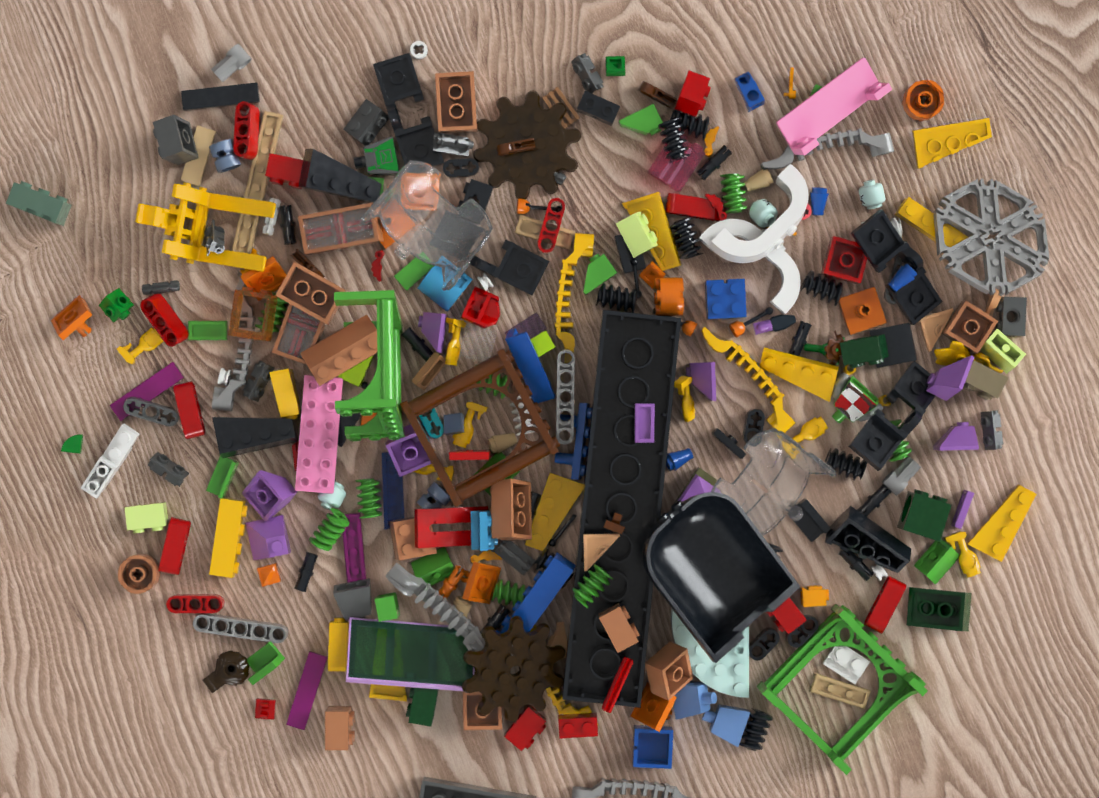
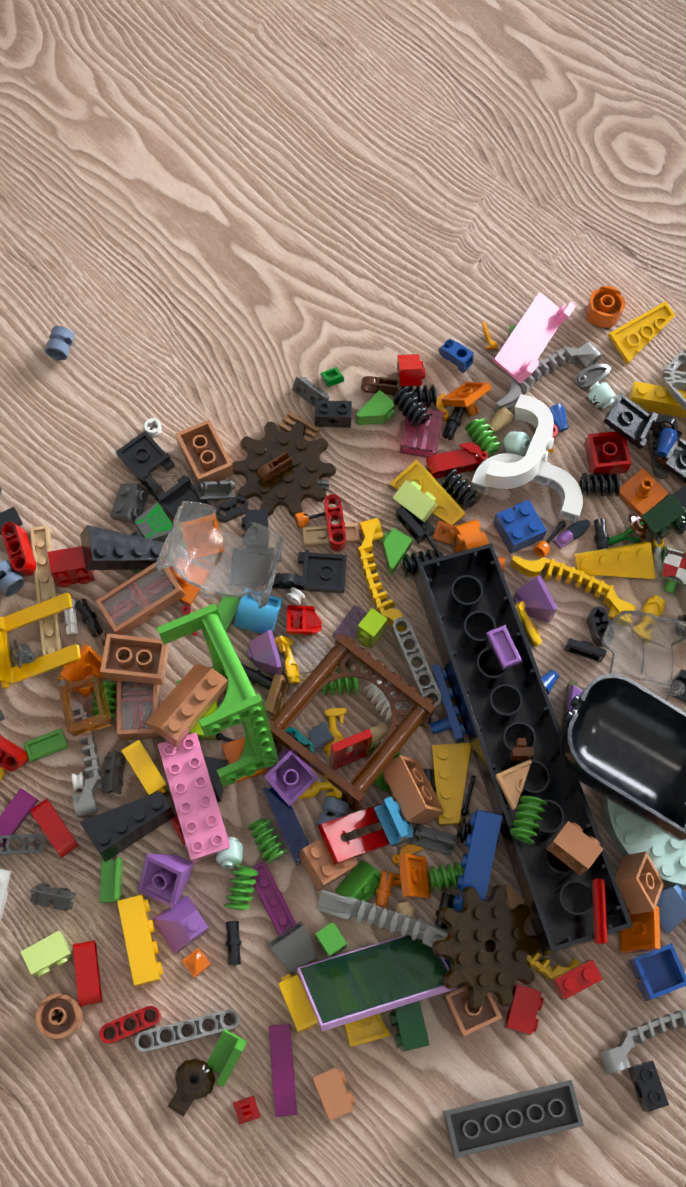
camera: 25 degrees left, 20 degrees down
blue panel [505,328,556,403] -> none
none -> orange tile [441,381,492,416]
none -> flat silver arm [575,364,611,388]

